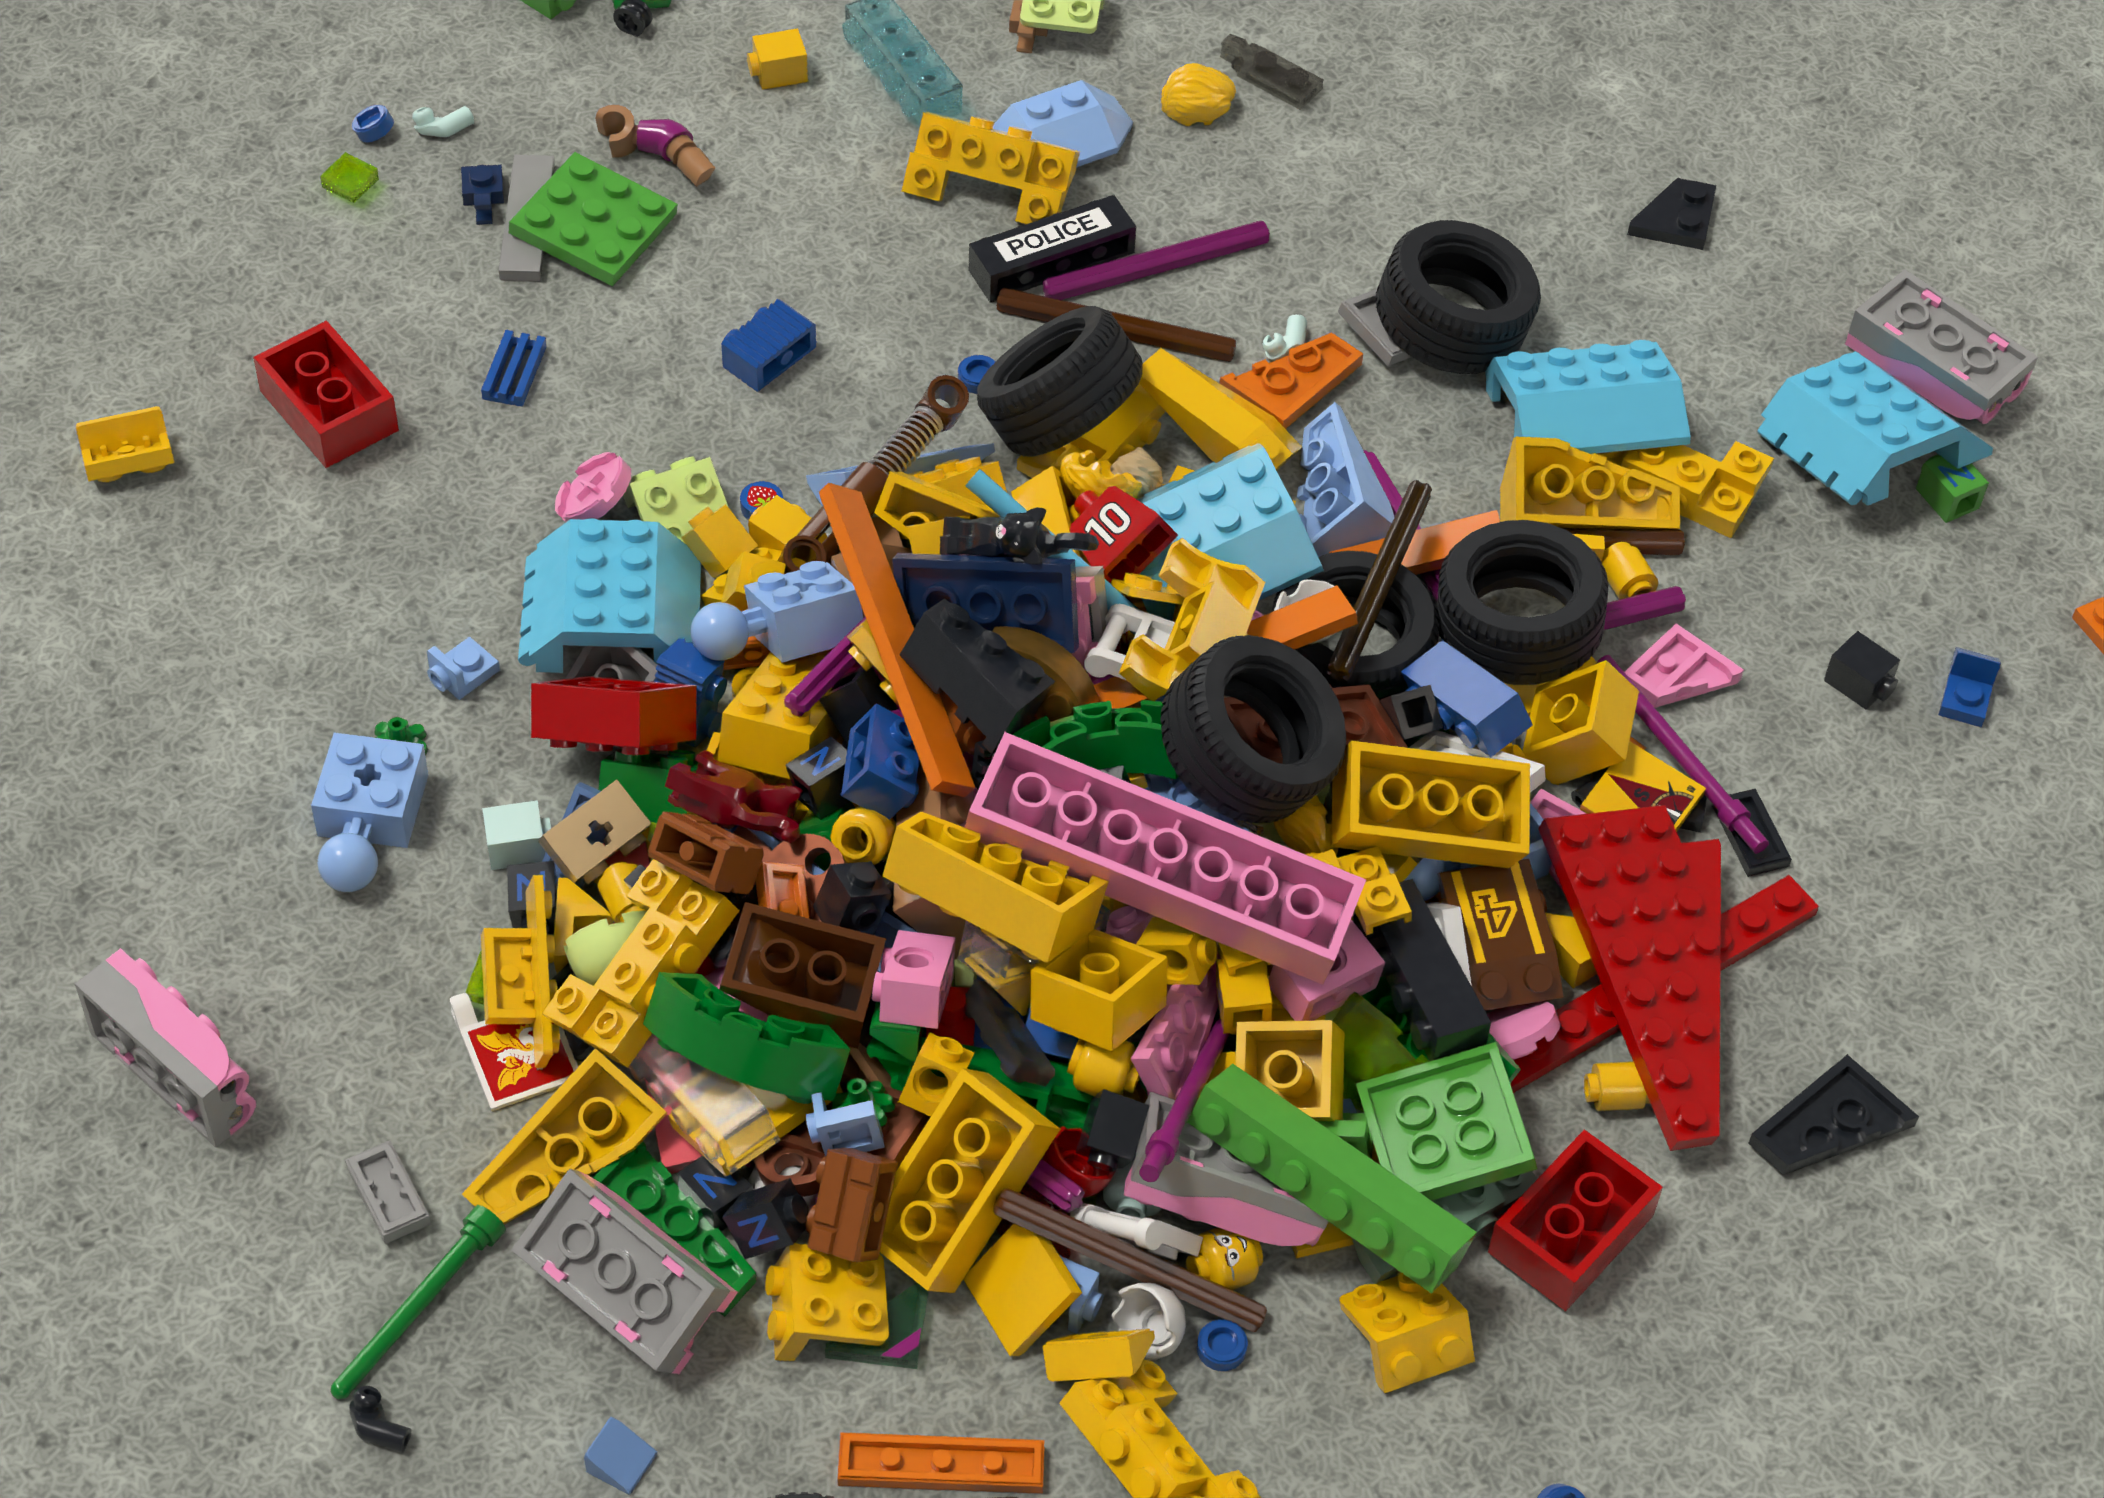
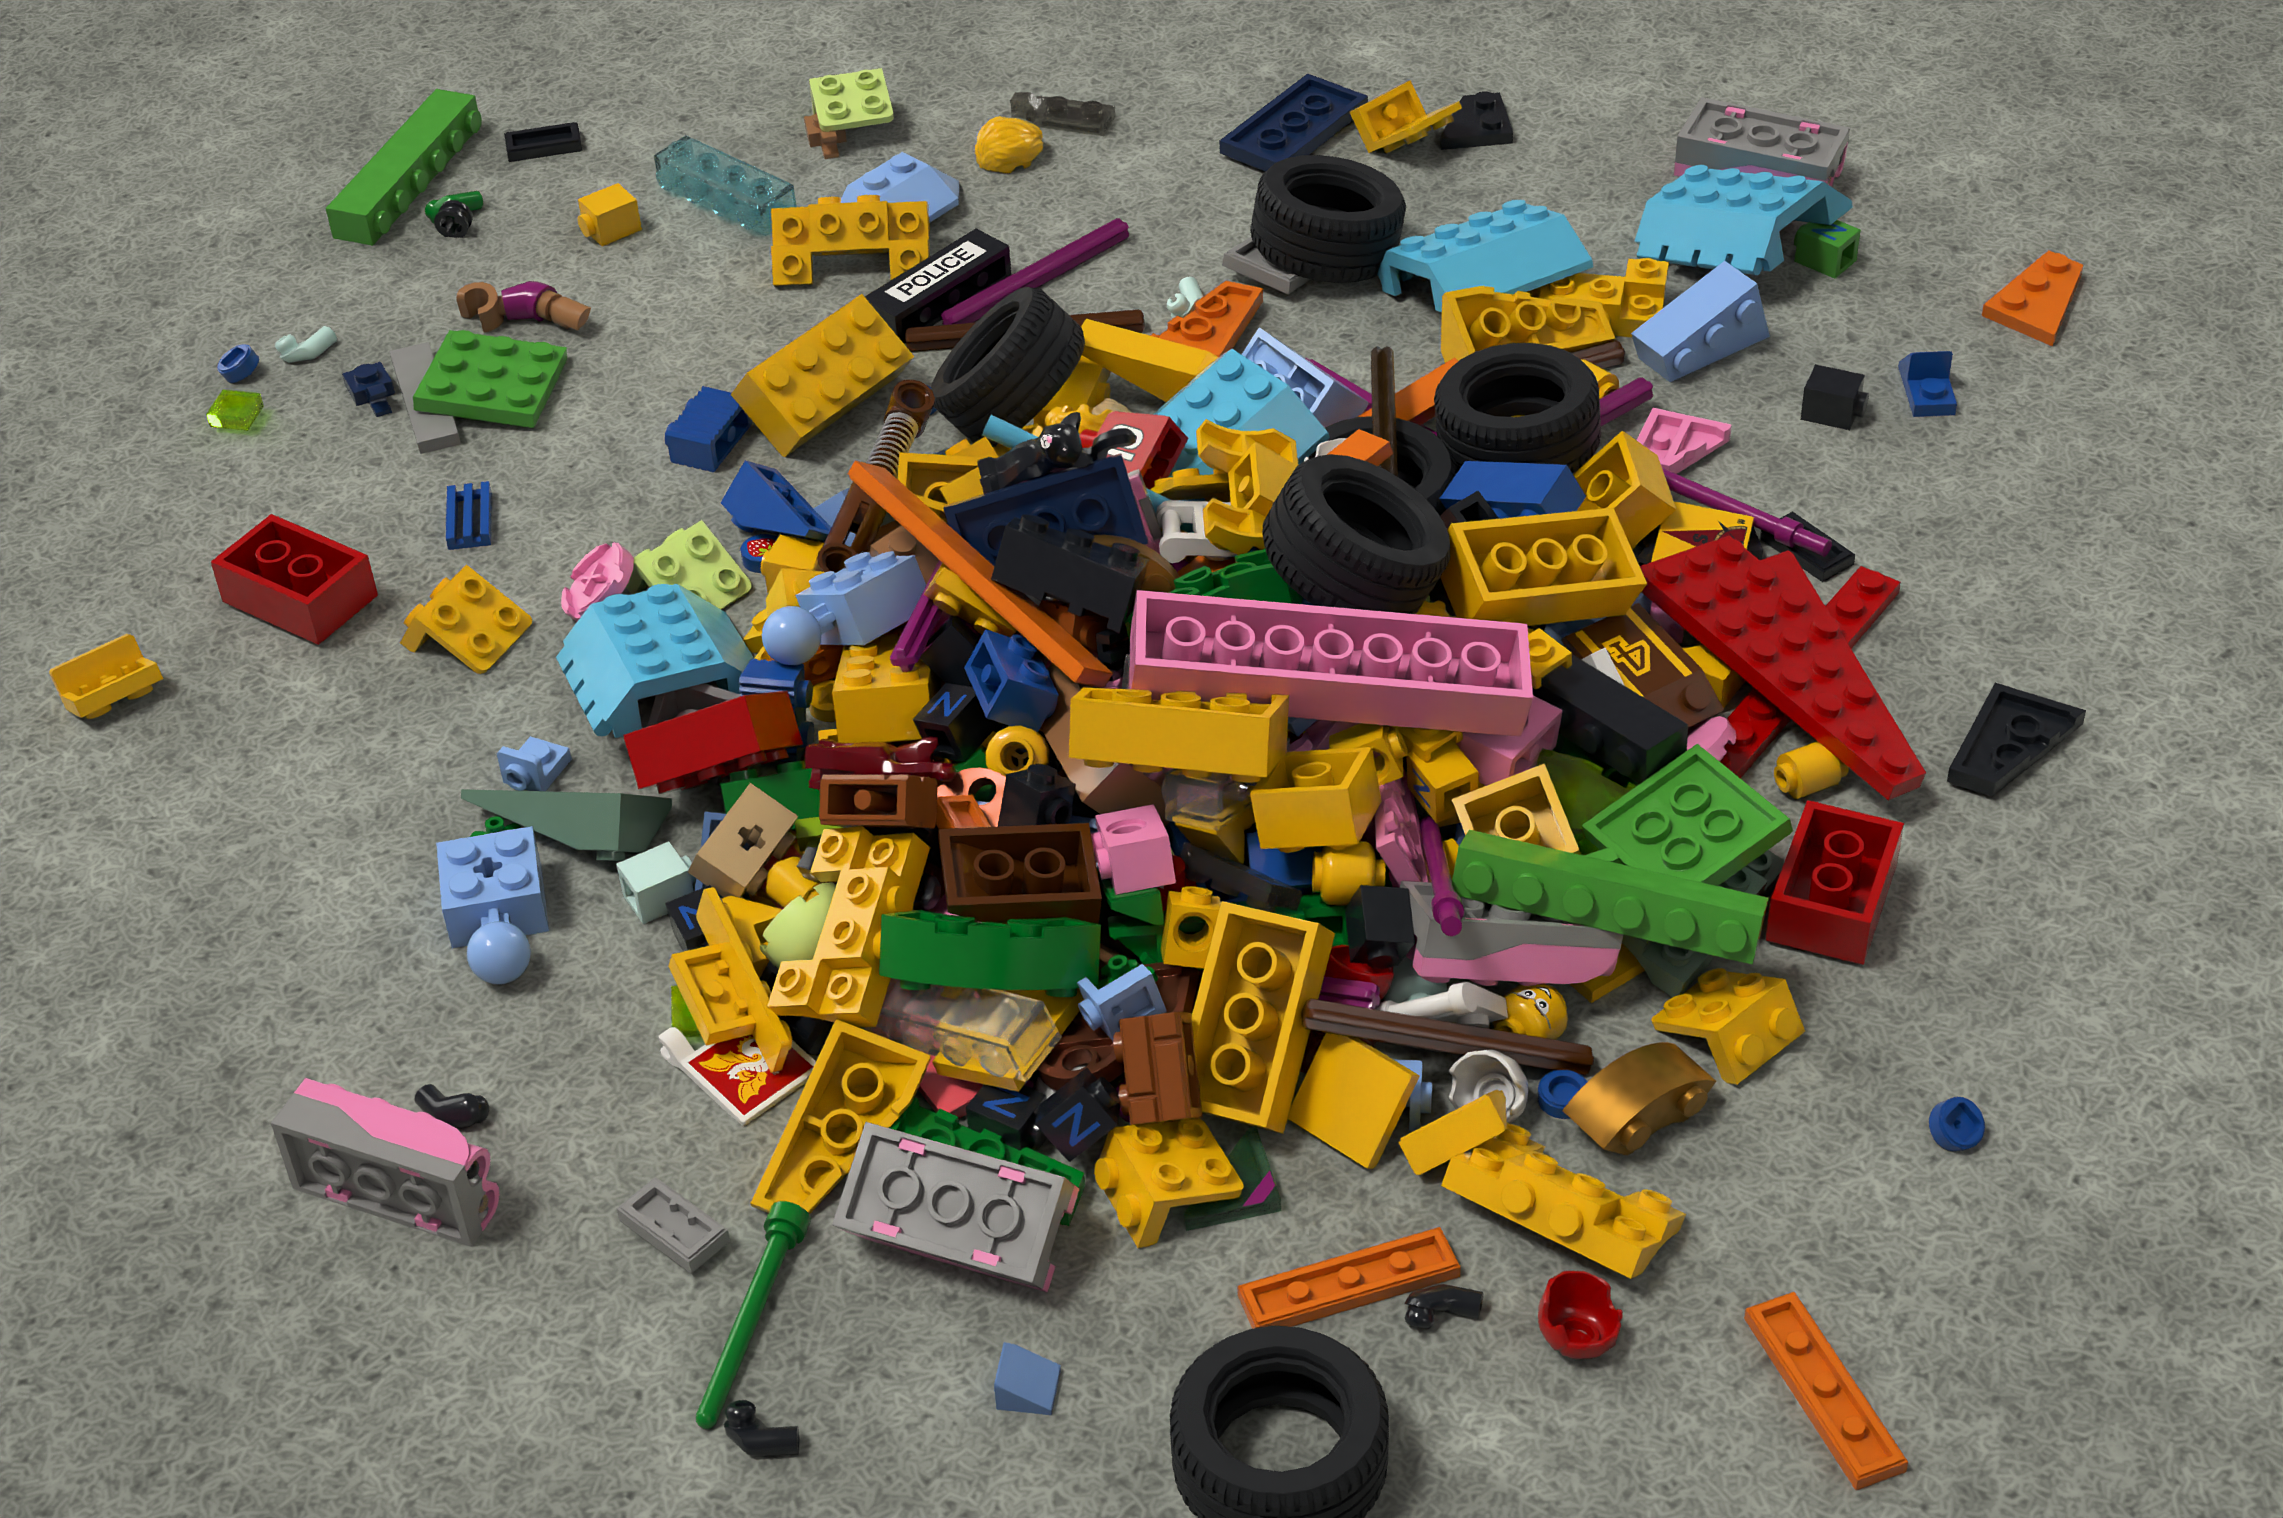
camera: 15 degrees left, 10 degrees down
yellow brick [681,504,758,578] -> none
none -> yellow bracket [400,564,532,674]
none -> black arm [414,1084,490,1129]
none -> sand green wedge [461,789,672,861]
none -> blue slope [720,460,831,543]
none -> yellow brick [730,294,914,457]
none -> dark blue plate [1219,74,1368,171]
none -> yellow bracket [1350,80,1462,153]
none -> pearl gold brick [1562,1042,1717,1156]
none -> light blue wedge [1631,261,1770,382]

